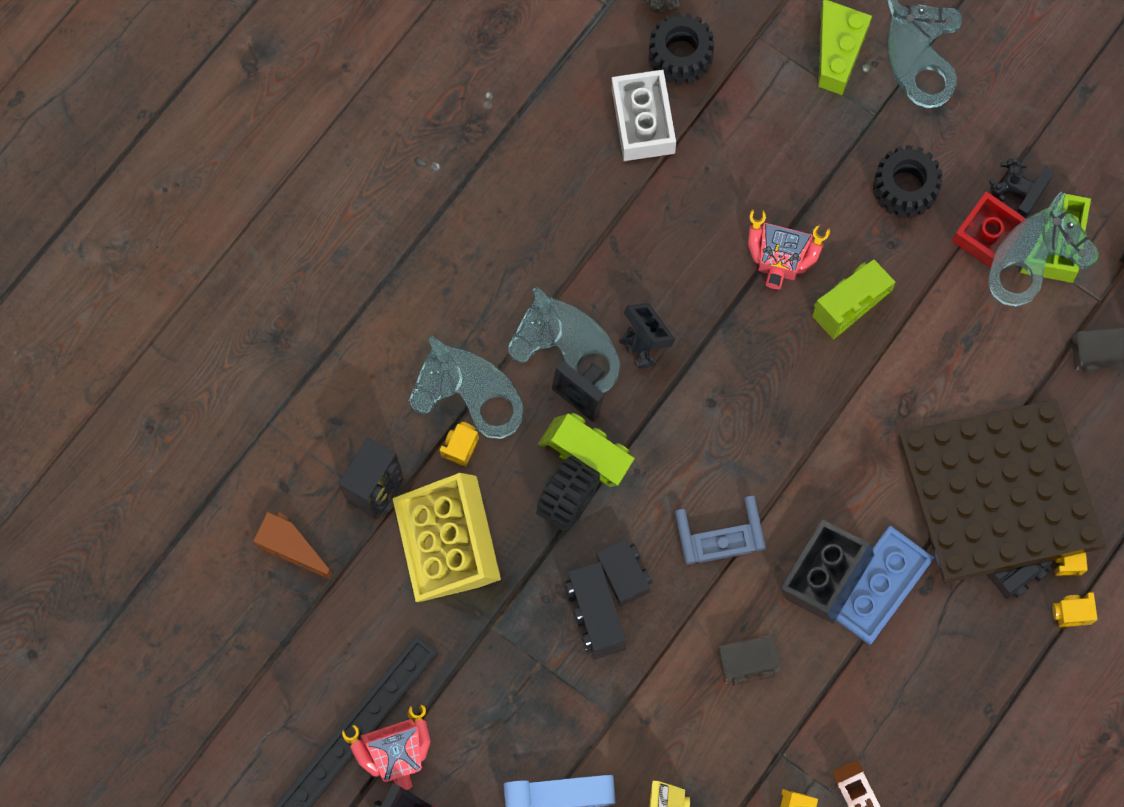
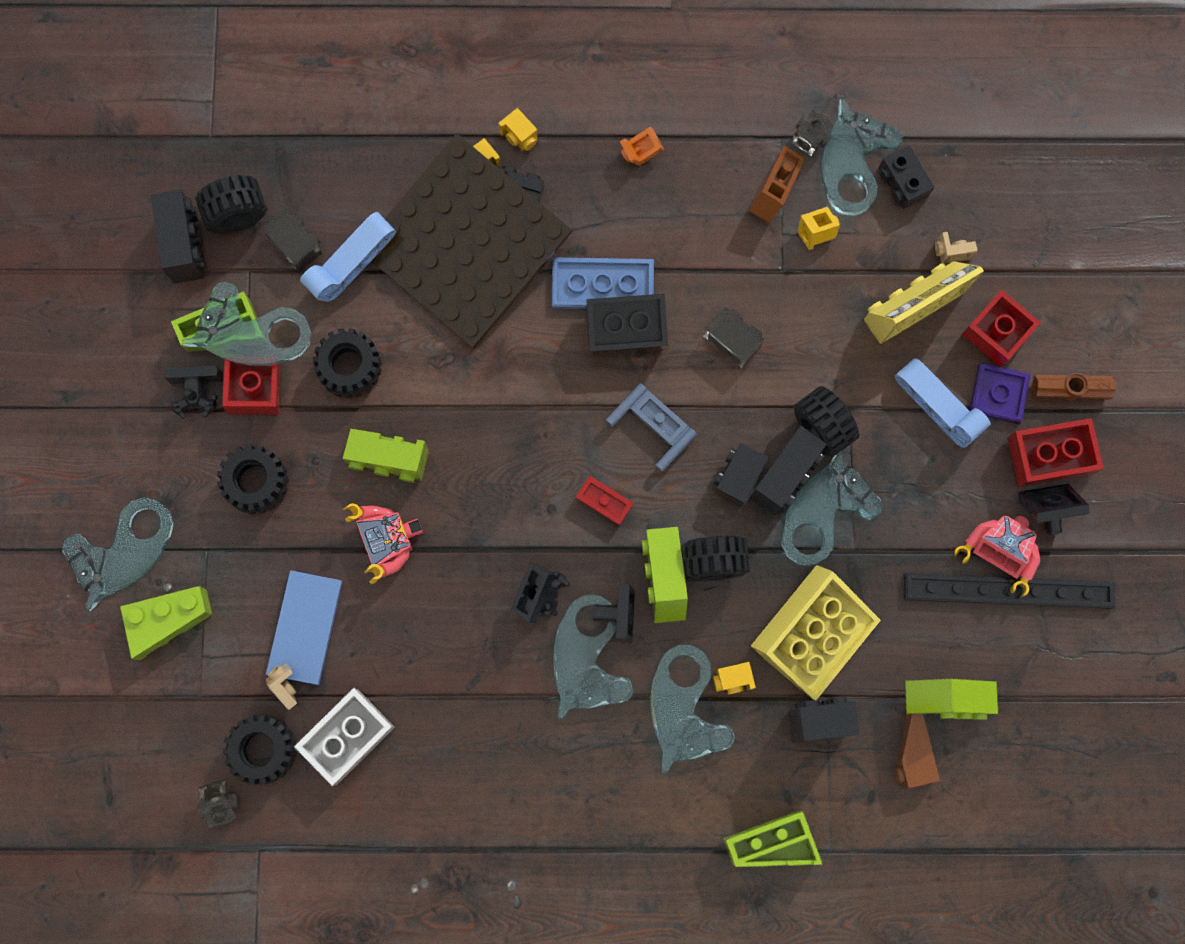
camera: 135 degrees left, 5 degrees up
none -> medium blue tile [266,570,343,685]
none -> tan bracket [266,663,297,710]
none -> light blue beam [300,212,396,302]
none -> black tyre [313,328,382,398]
none -> red plate [575,475,634,526]
none -> orange bracket [620,127,664,166]
none -> lime wedge [723,811,823,867]
none -> clear light blue animal [782,449,883,566]
none -> black tyre [794,386,860,457]
none -> lime wedge [905,679,998,720]

